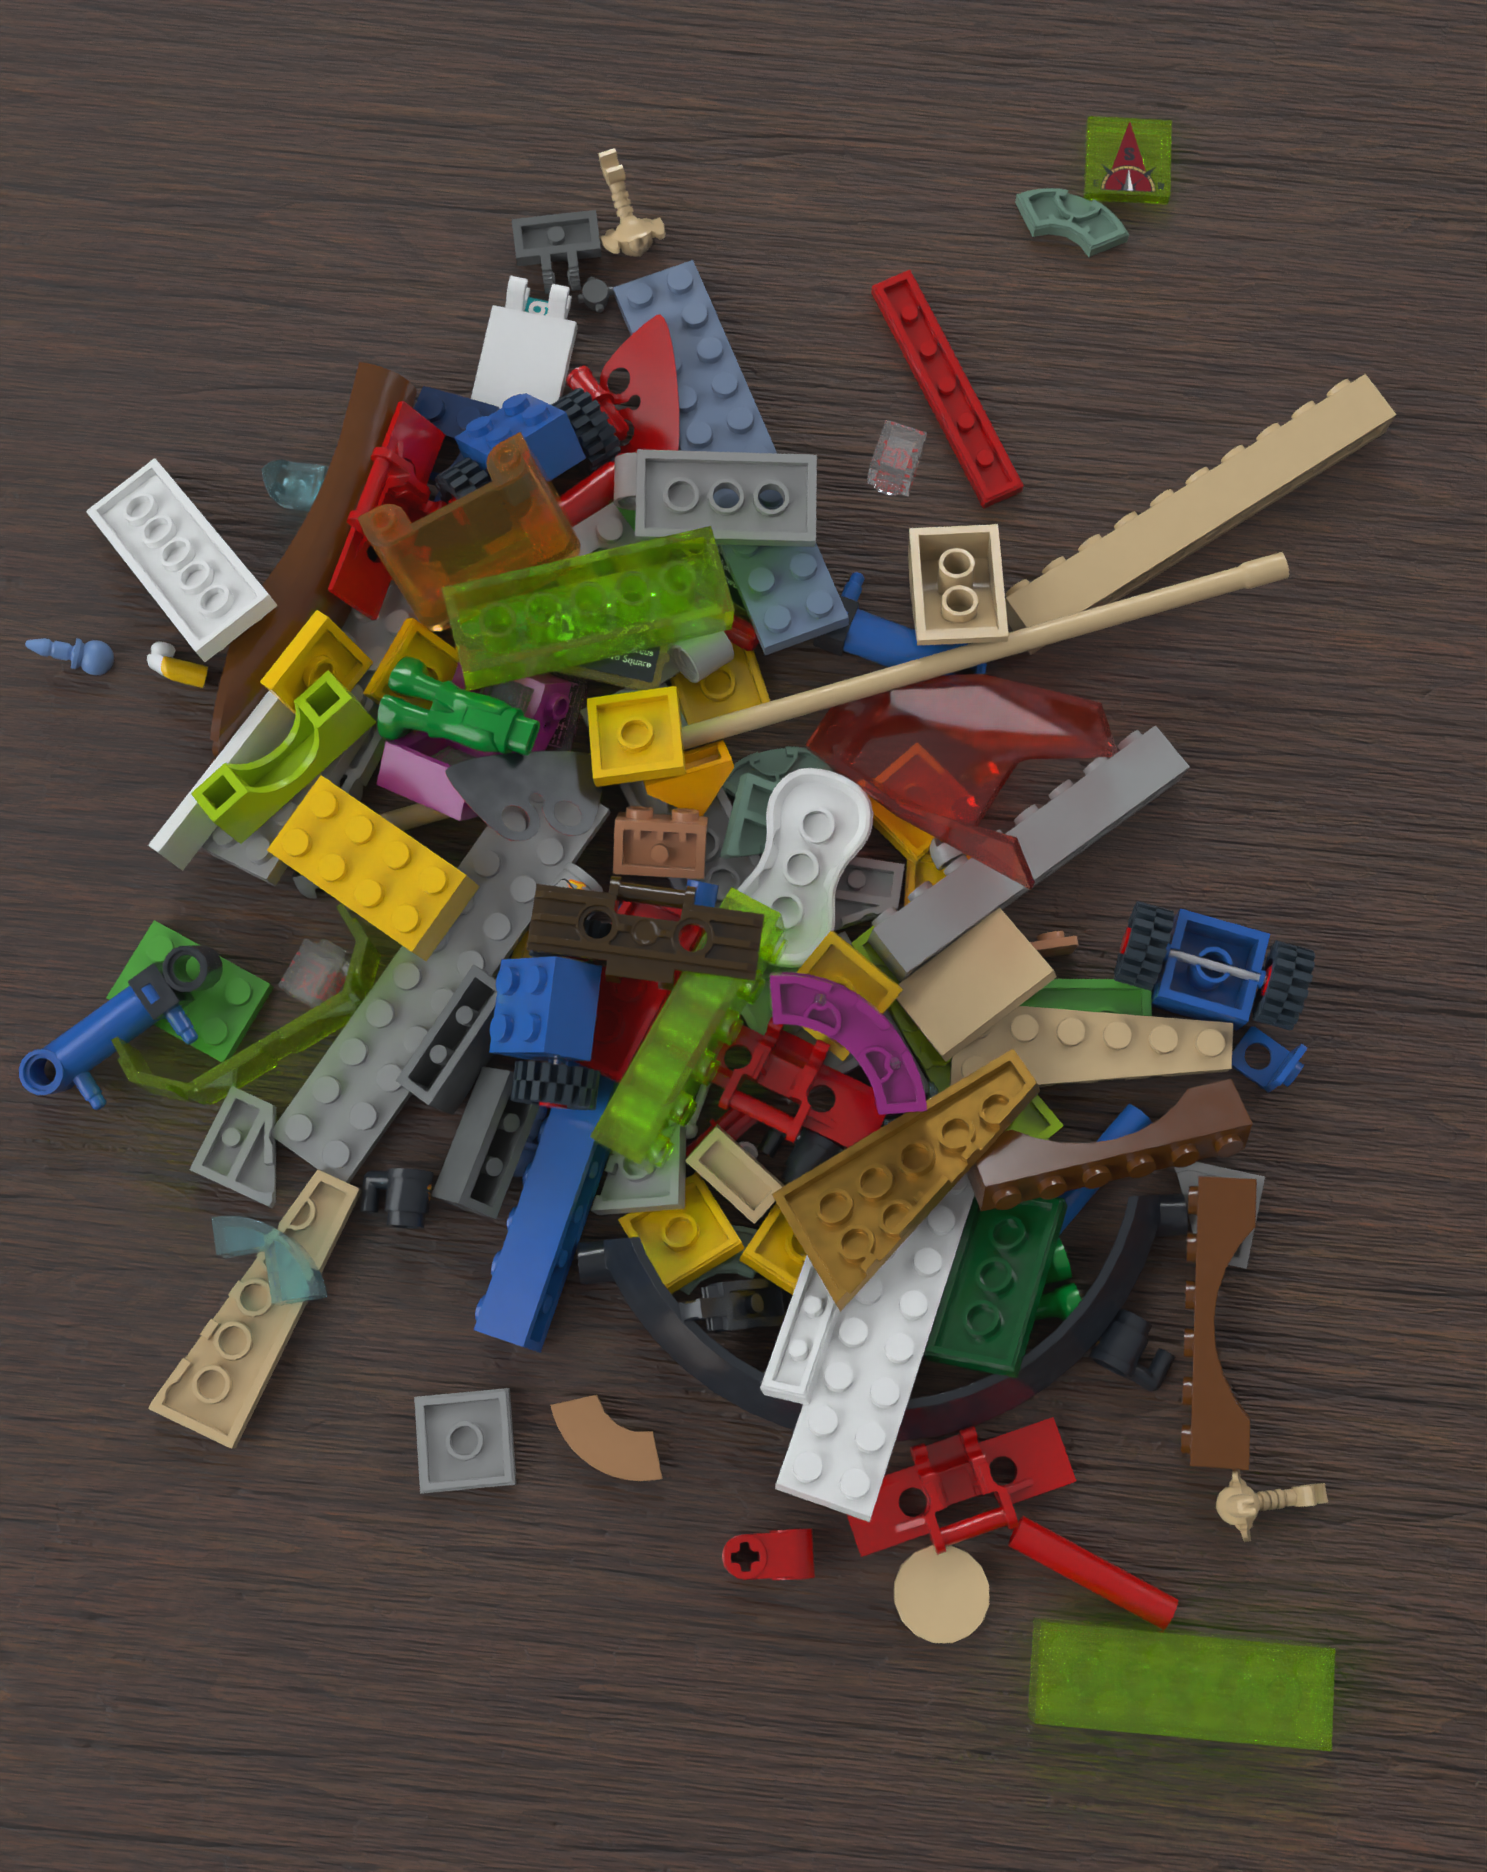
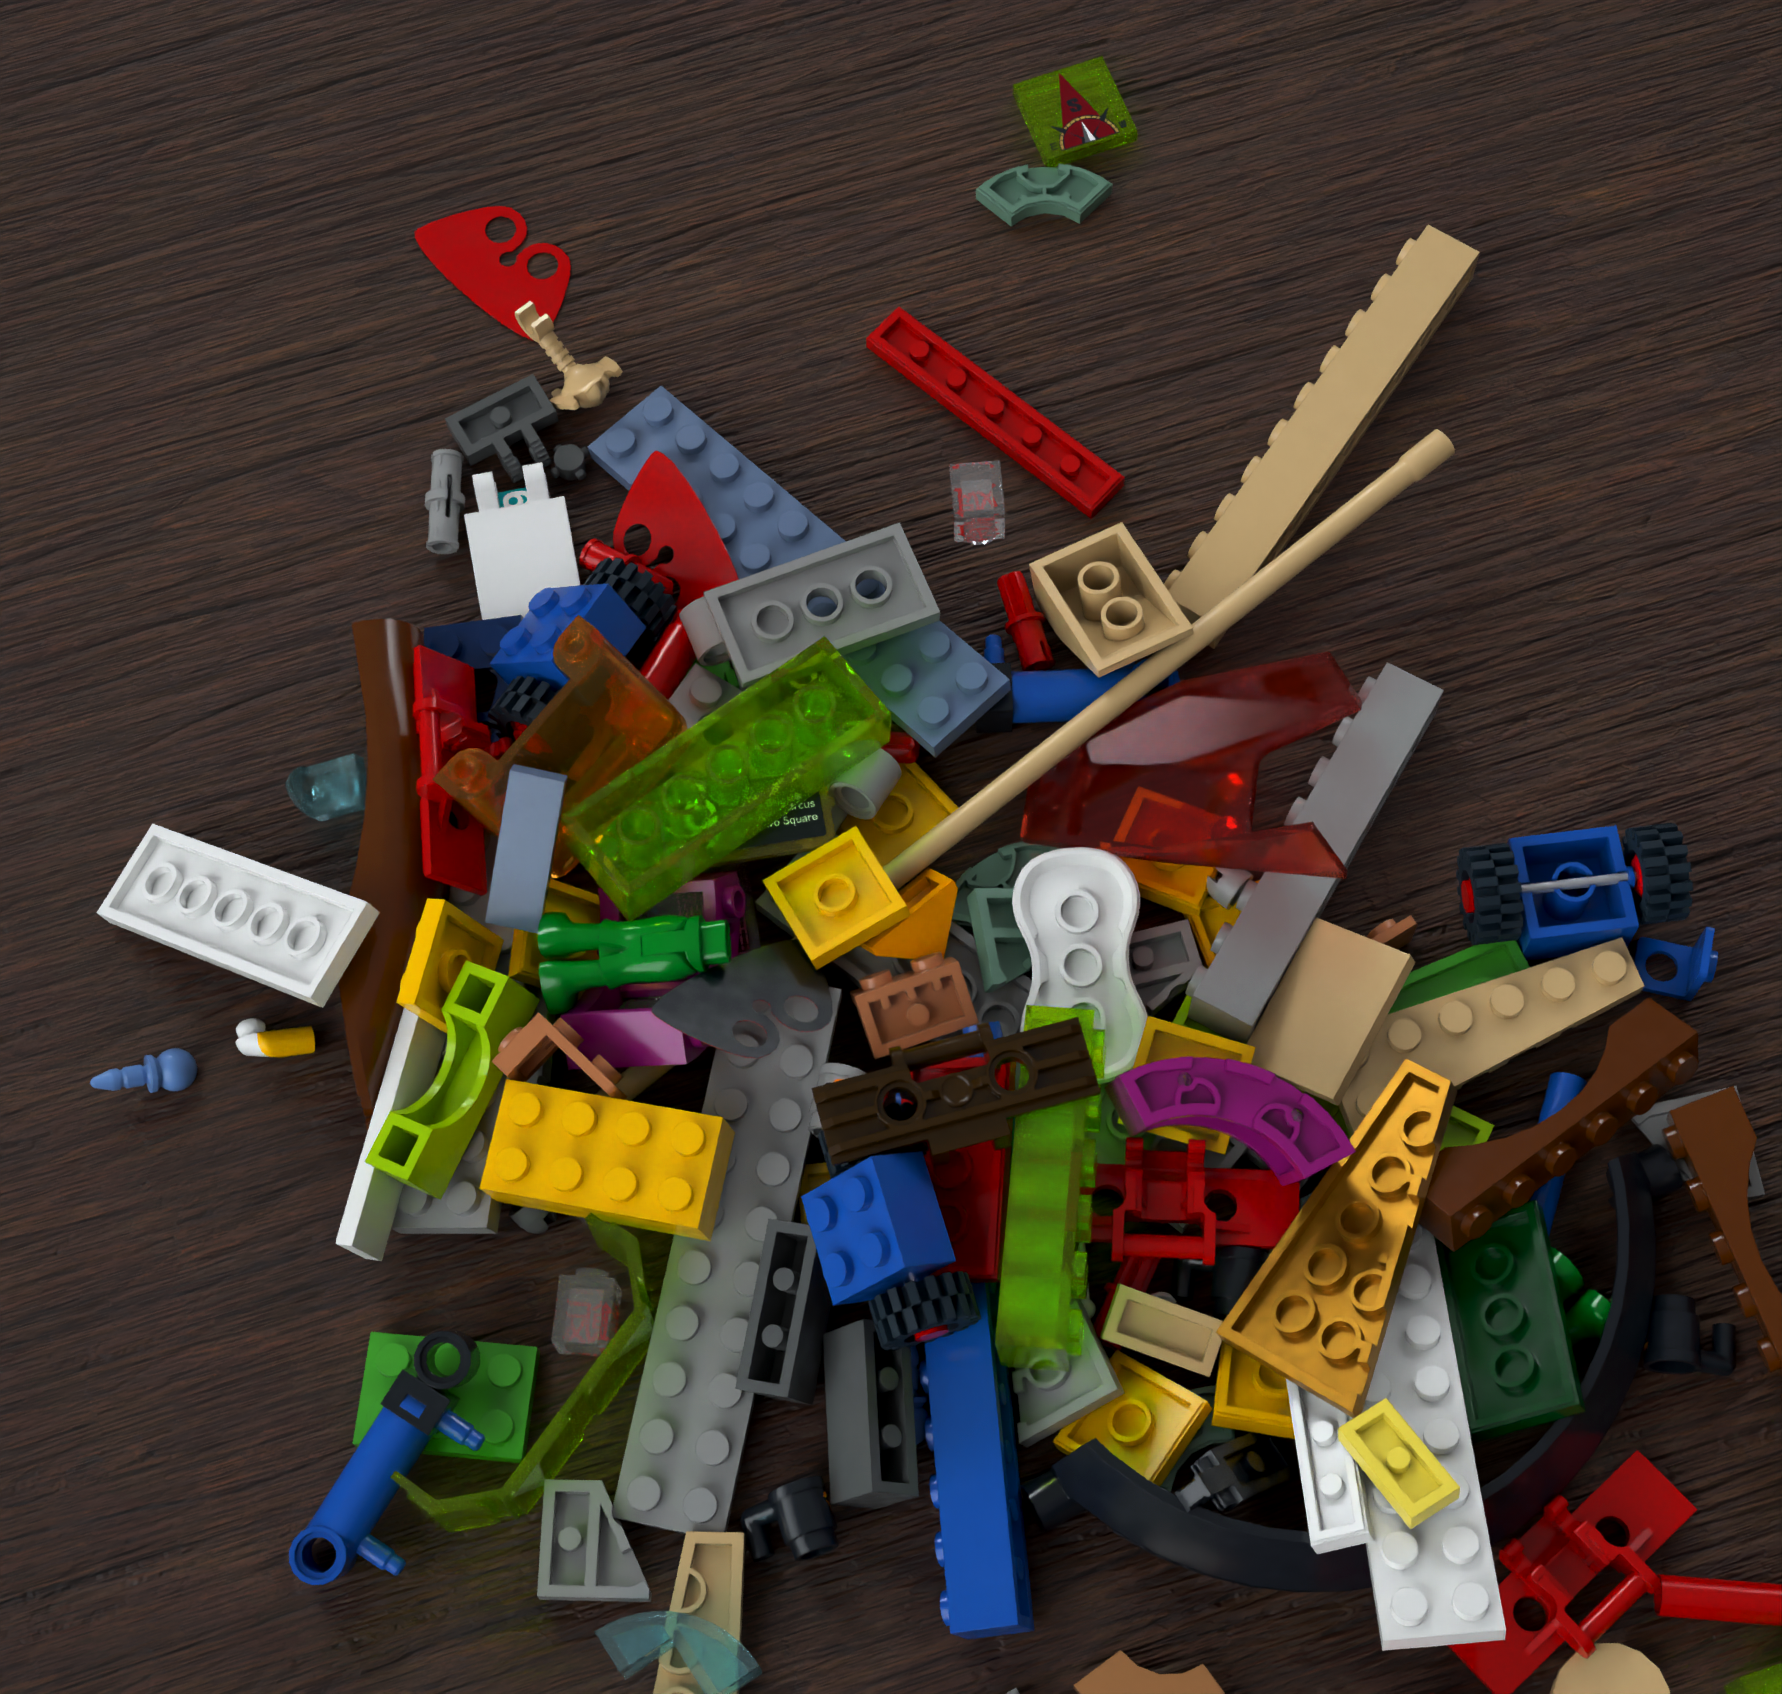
camera: 20 degrees left, 10 degrees down
none -> red piece [414,206,571,341]
none -> light grey pin [425,449,465,554]
none -> sand blue tile [485,764,568,934]
none -> nougat bracket [492,1012,627,1100]
none -> red axle [997,571,1055,671]
none -> light yellow plate [1338,1398,1460,1529]

